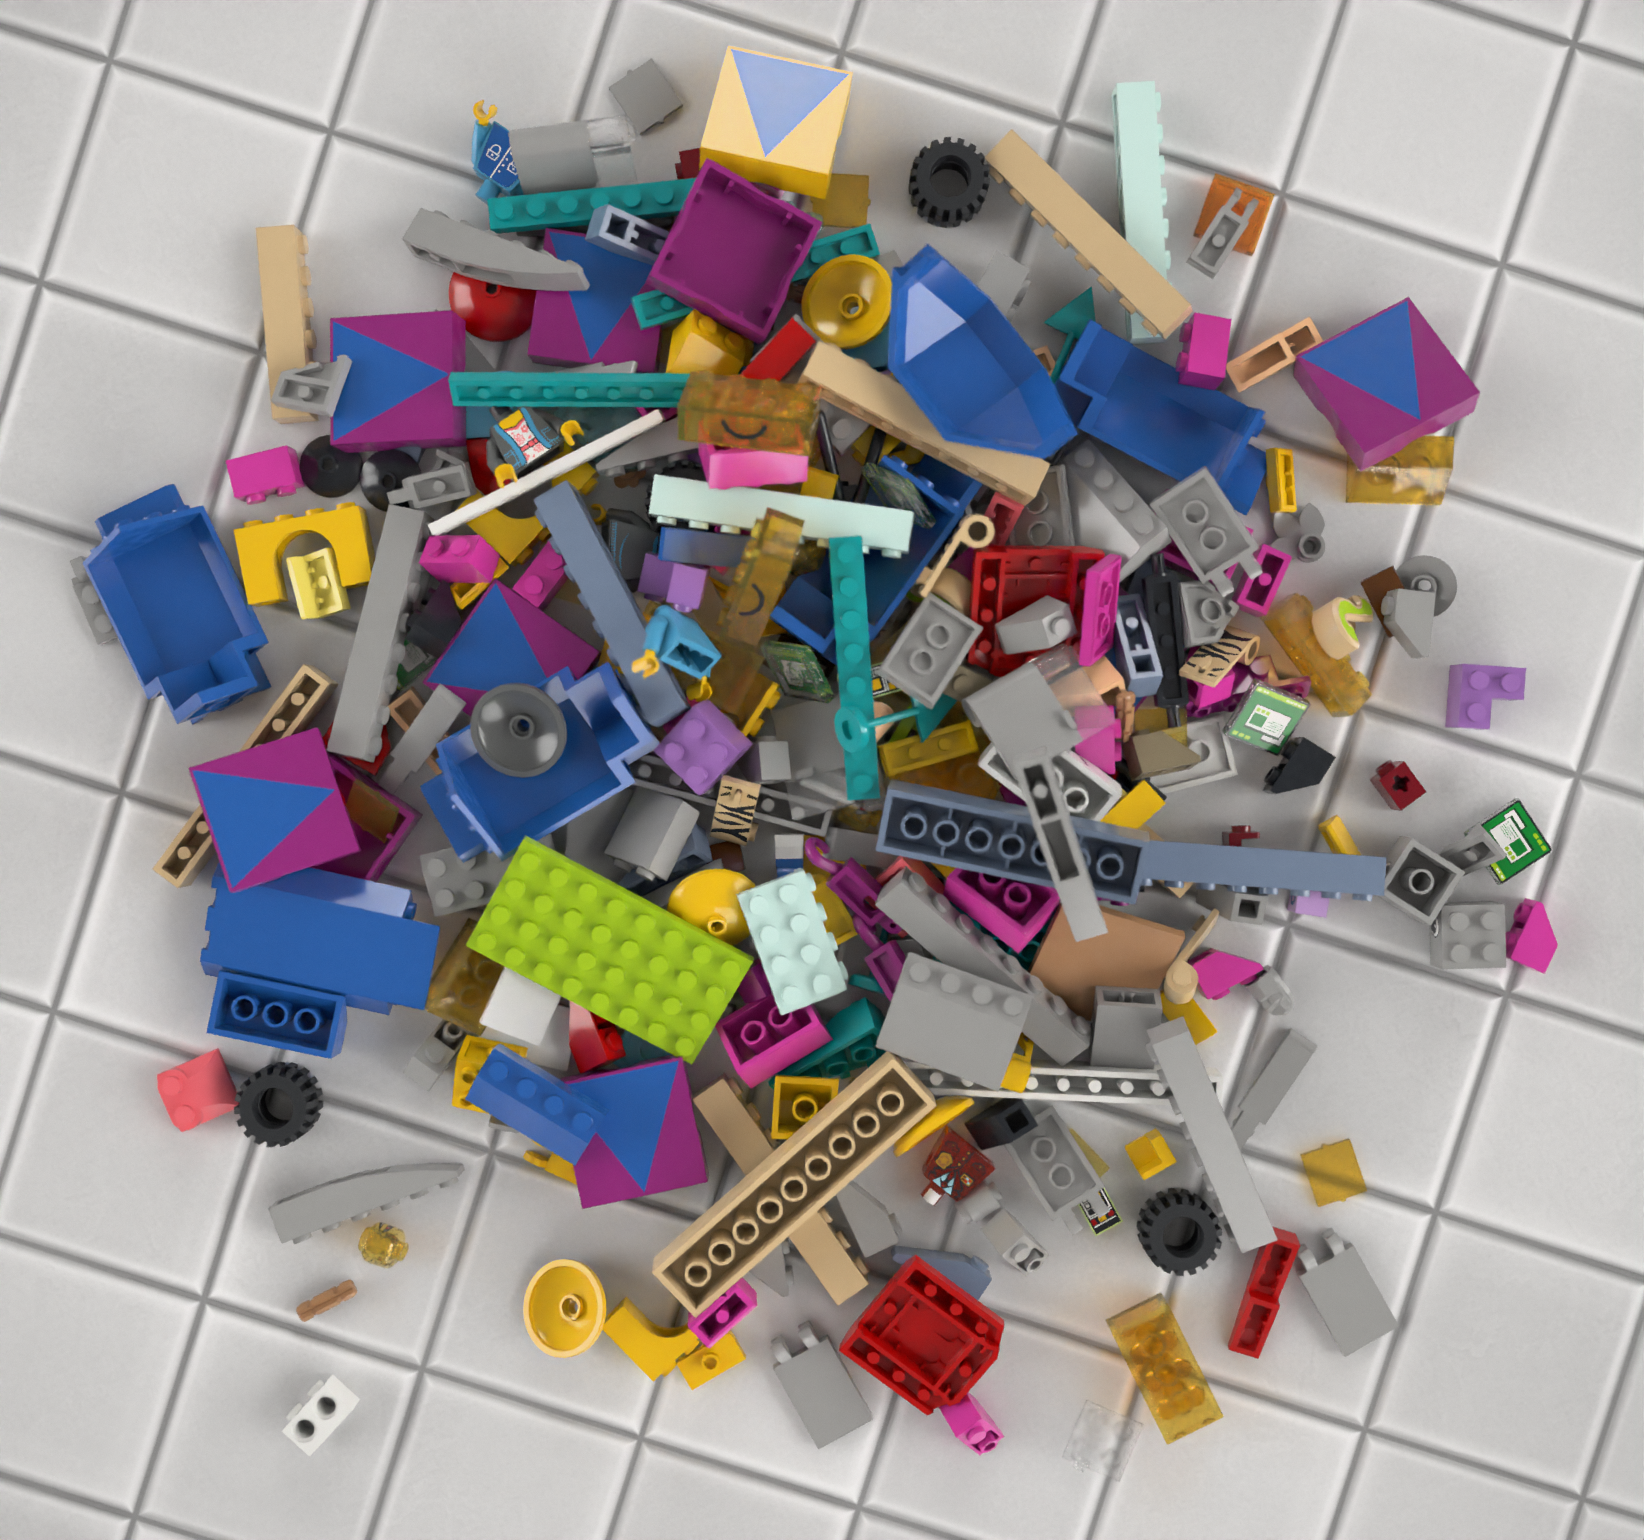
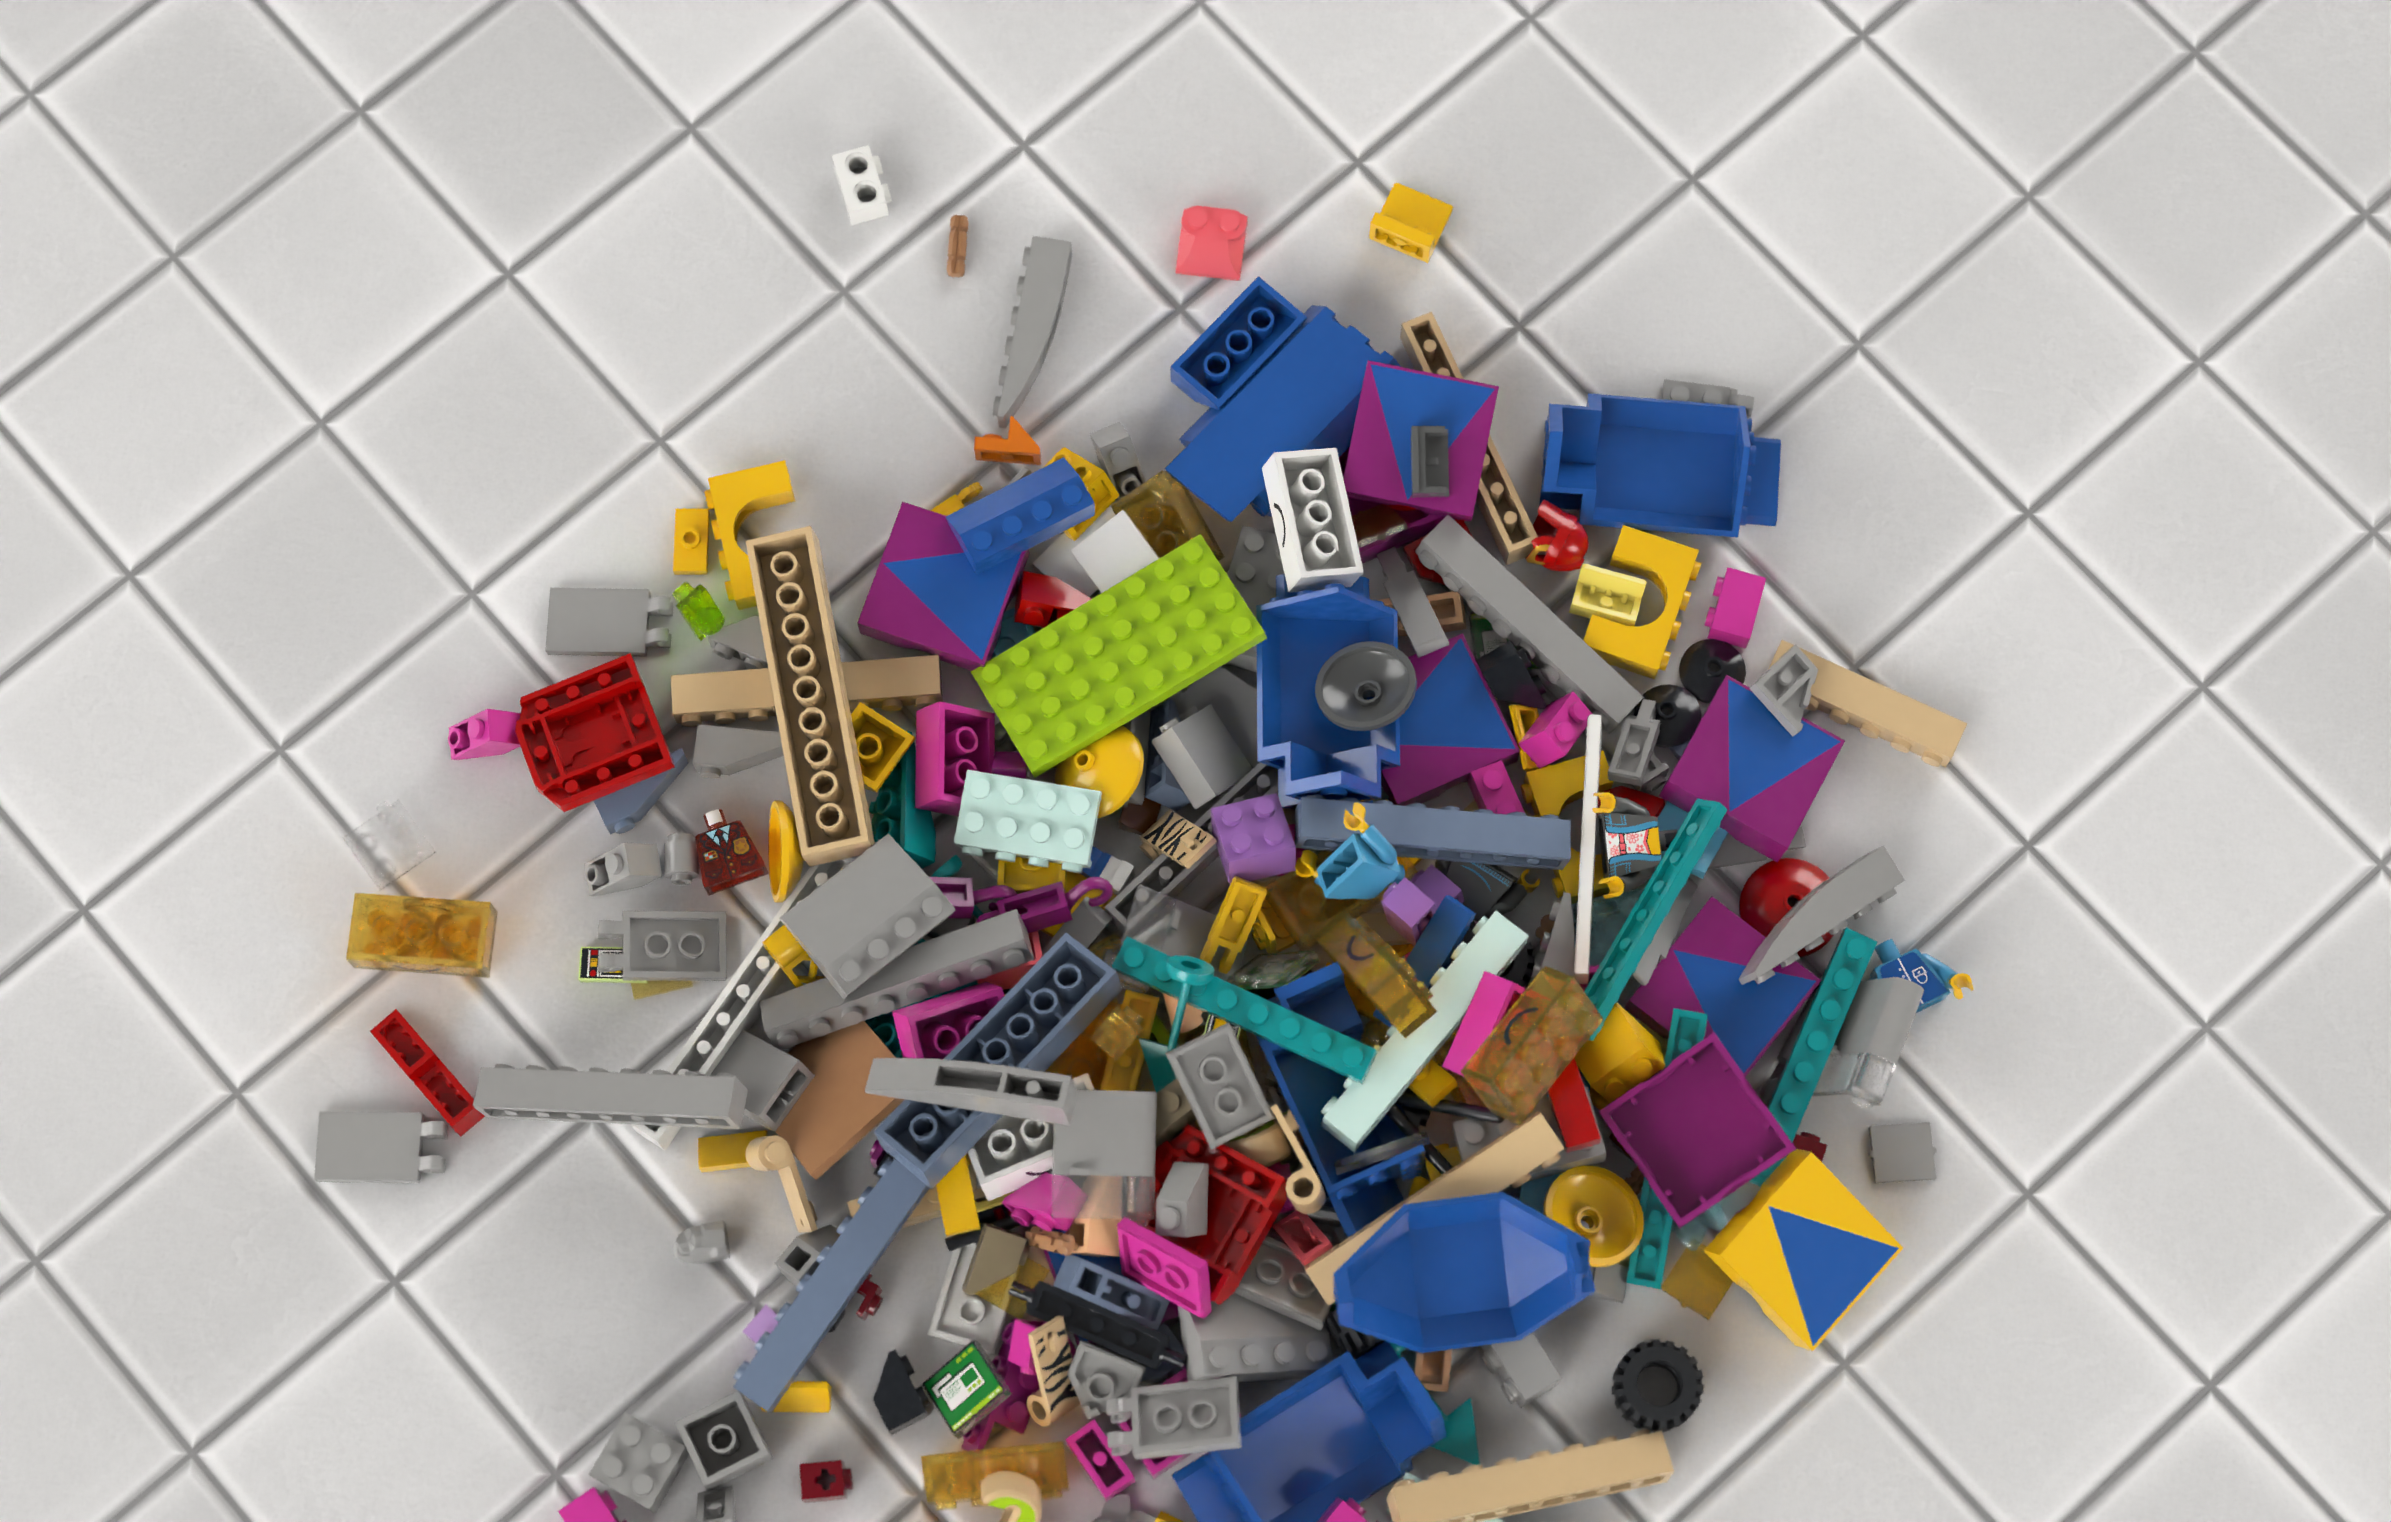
camera: 120 degrees right, 15 degrees down
black tyre [234,1062,324,1147] -> none
clear yellow head [358,1222,409,1268] -> none
yellow dish [523,1259,606,1358] -> none
sand blue slope [585,204,670,265] -> none
dark pink brick [688,1277,757,1349] -> none
light grey slope [736,736,791,784] -> none
black slope [964,1098,1038,1151] -> none
yellow panel [1124,1128,1177,1180] -> none
black tyre [1137,1188,1222,1276] -> none
dark pink slope [1187,948,1264,1000] -> none
light grey piece [1231,1028,1317,1150] -> none
clear yellow piece [1300,1138,1367,1207] -> none
none -> clear neon green hips [672,582,725,641]
none -> orange slope [974,416,1042,465]
none -> clear yellow brick [1090,1006,1145,1062]
none -> yellow hinge [1200,876,1268,974]
none -> white brick [1262,448,1364,592]
none -> yellow bracket [1369,183,1453,263]
none -> dark grey hinge [1411,426,1449,498]
none -> red helmet [1525,499,1589,572]

